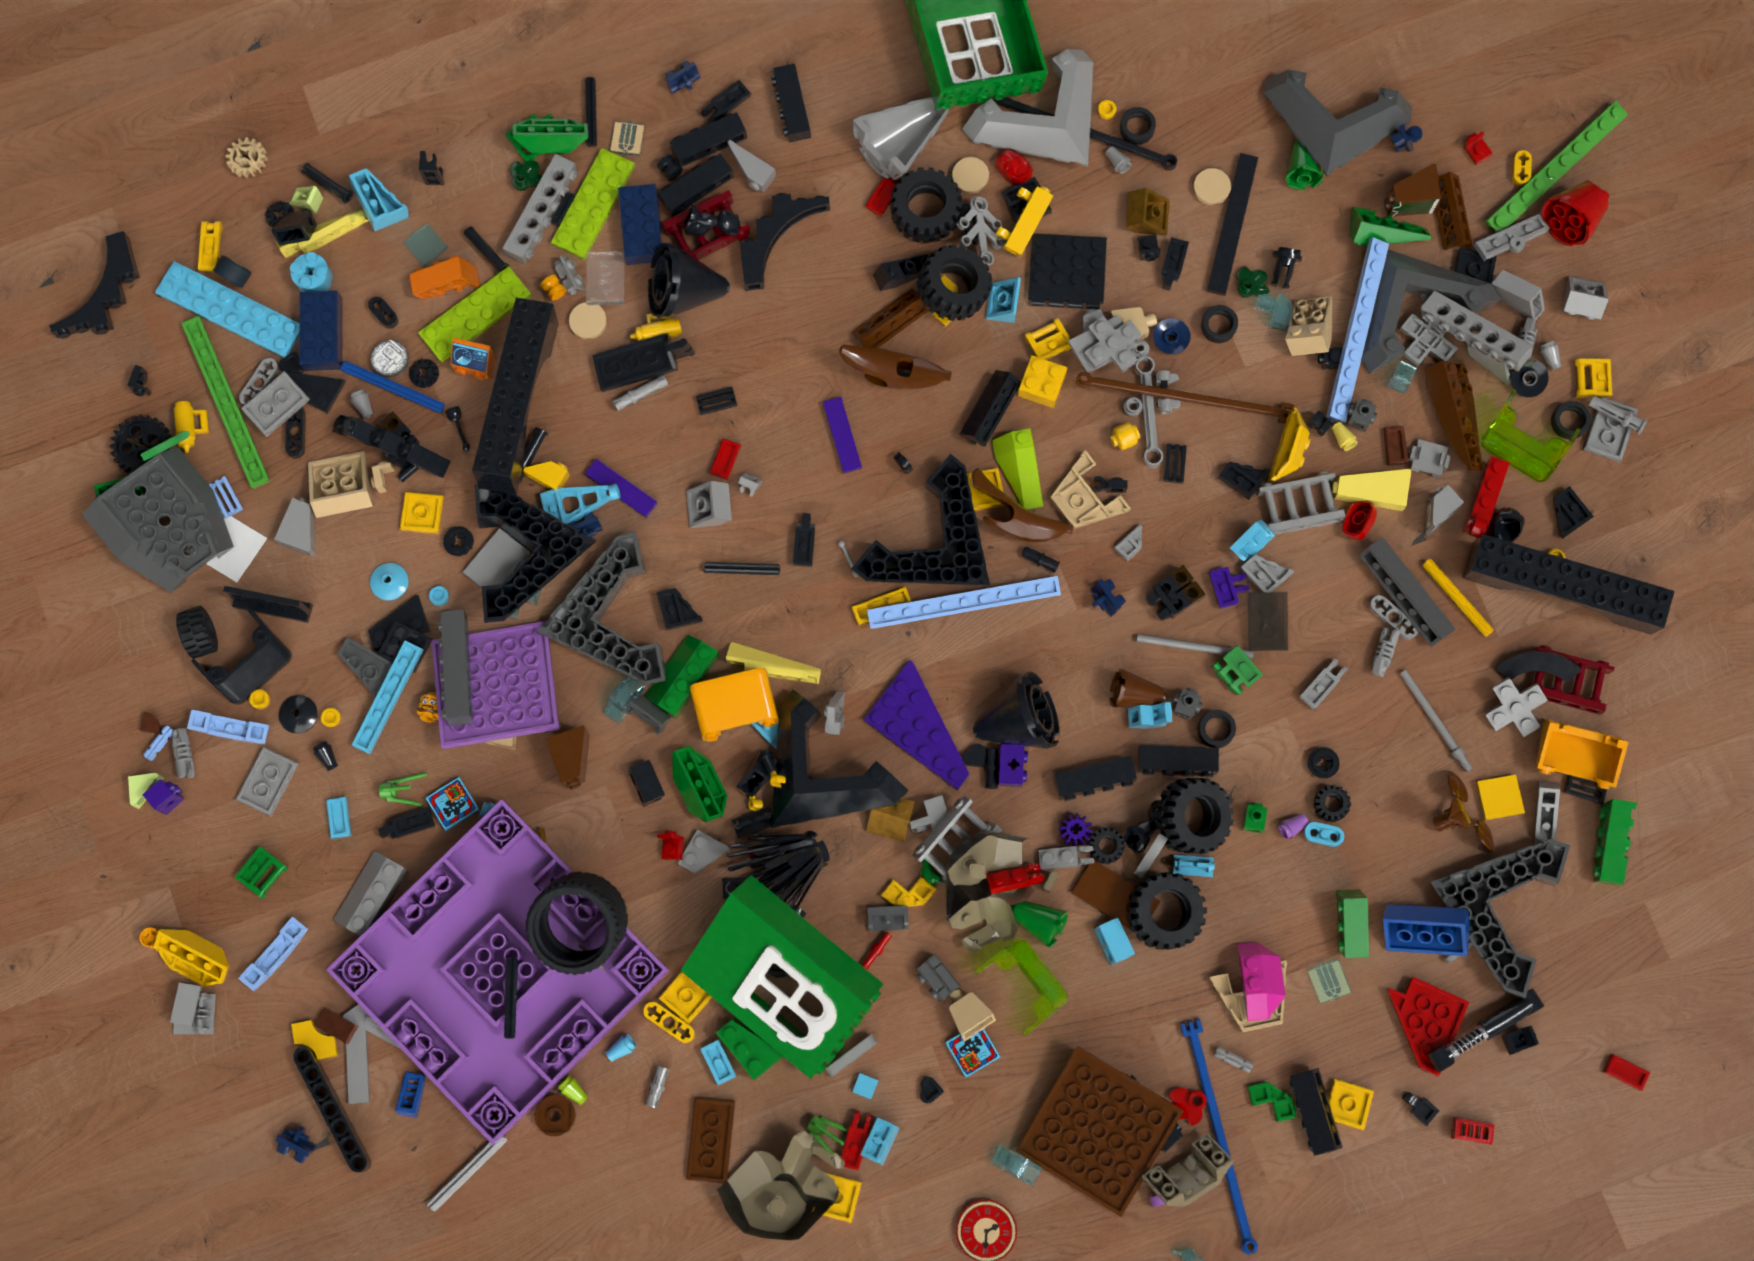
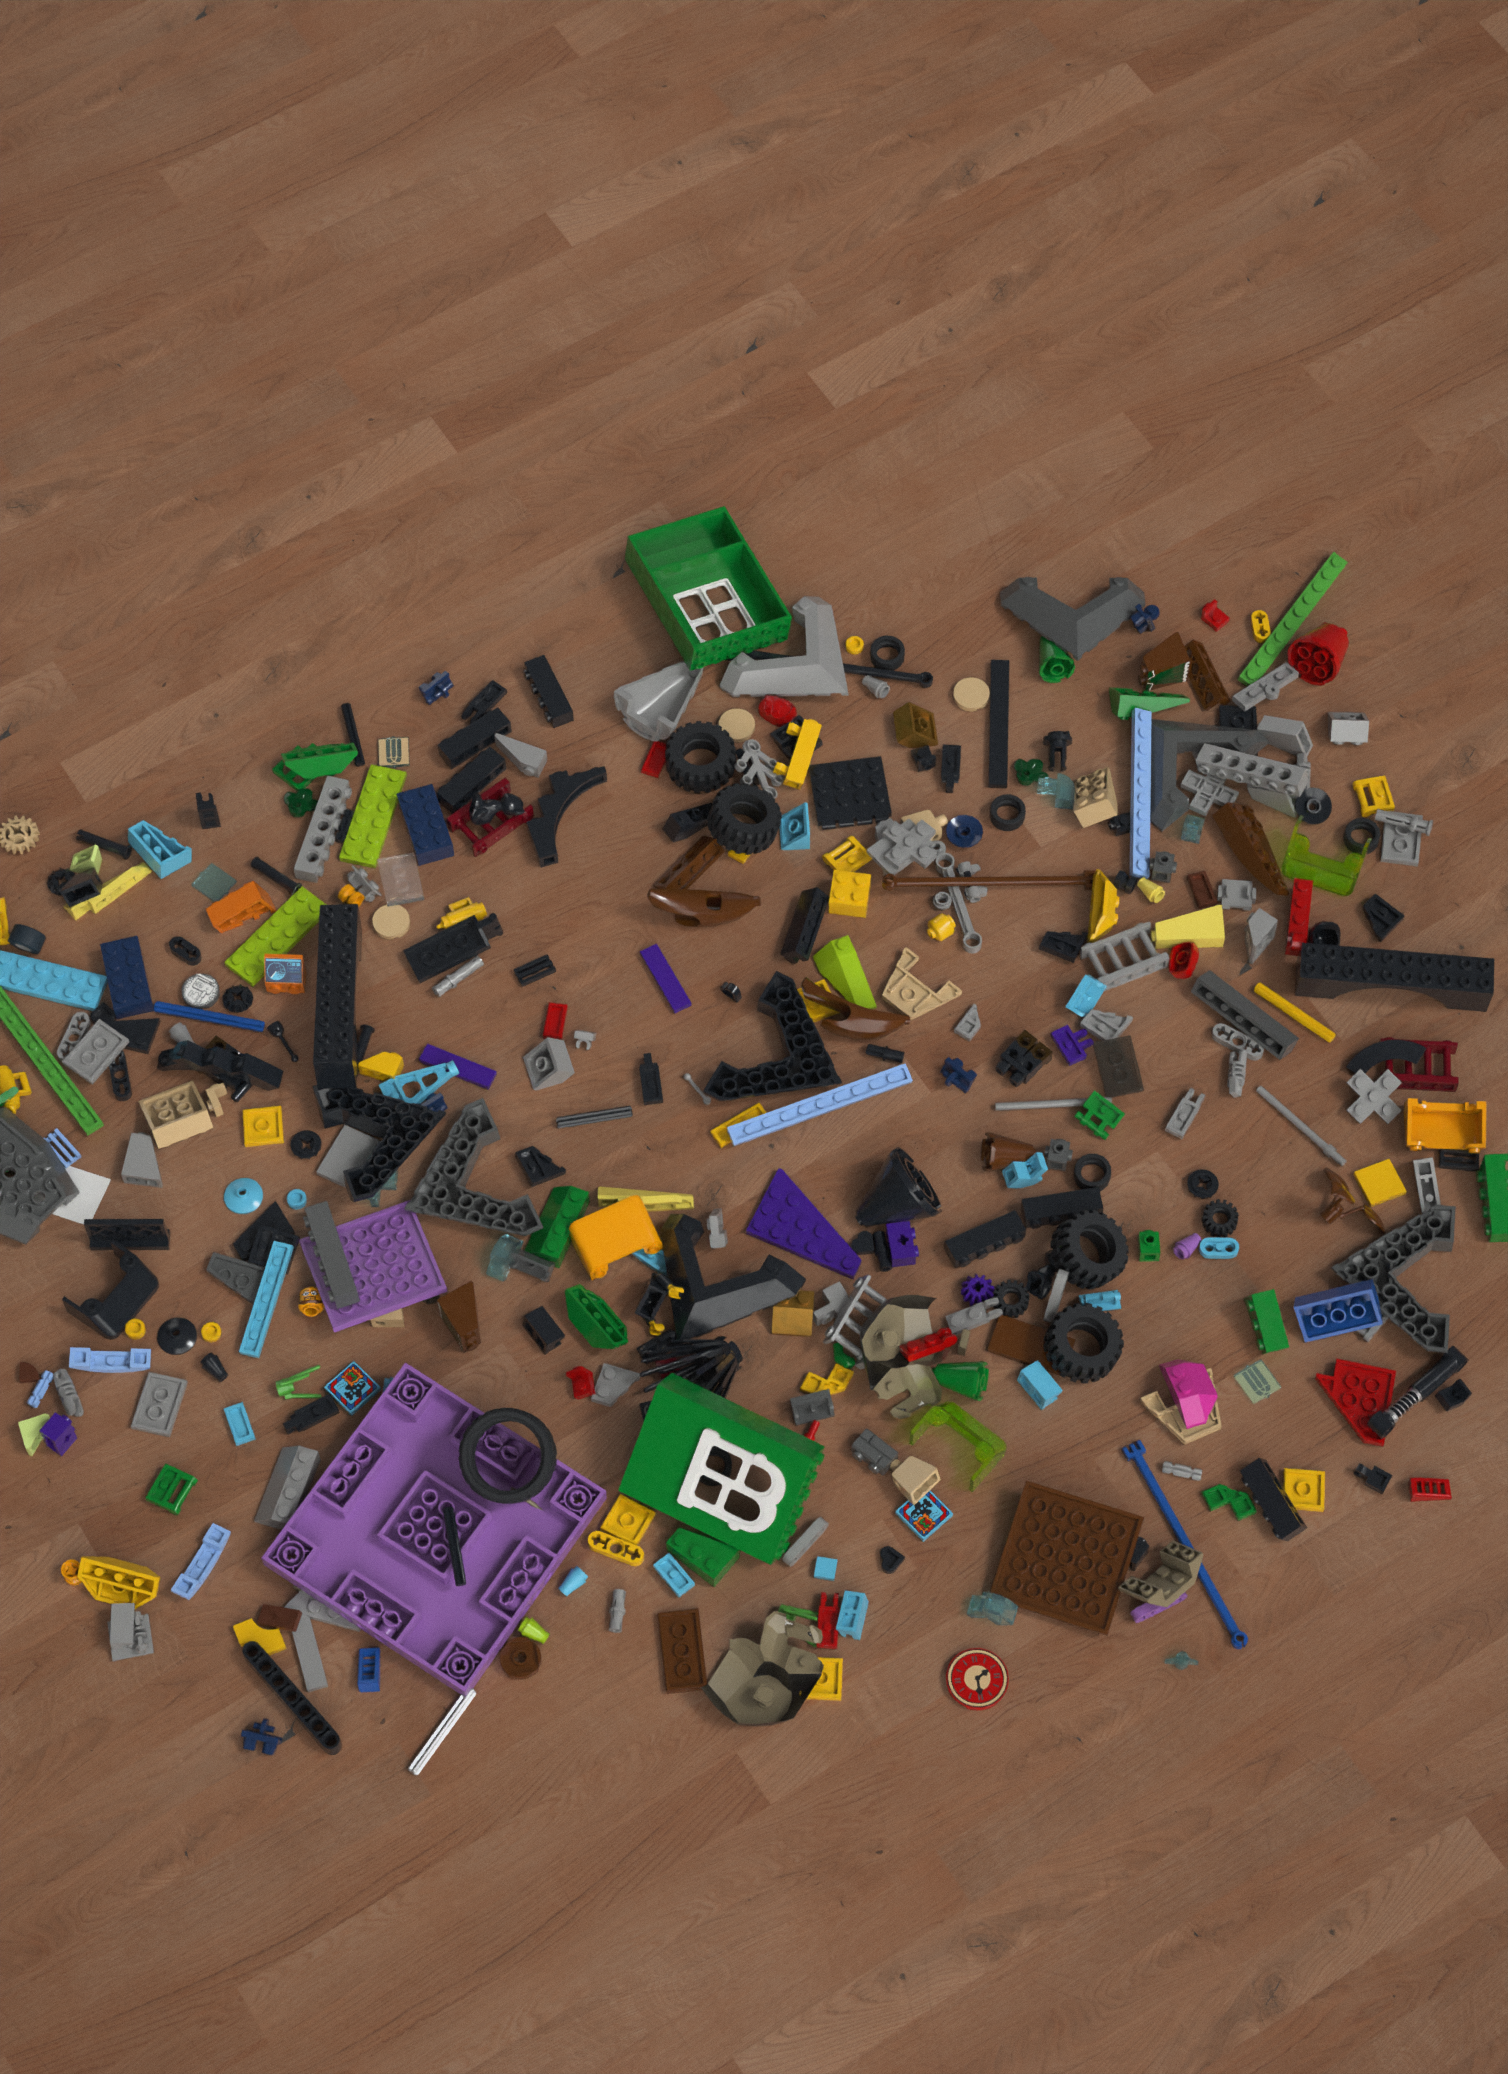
camera: 15 degrees left, 15 degrees down
black tyre [176,606,218,659] -> none
medium azure brick [290,252,333,292] -> none
black cone [648,242,730,319] -> none
black wheel [657,154,683,181] -> none
black plate [1094,476,1128,493] -> none
black tile [1164,444,1187,484] -> none
red plate [1169,1088,1206,1126] -> none
light grey cone [1540,341,1562,371] -> none

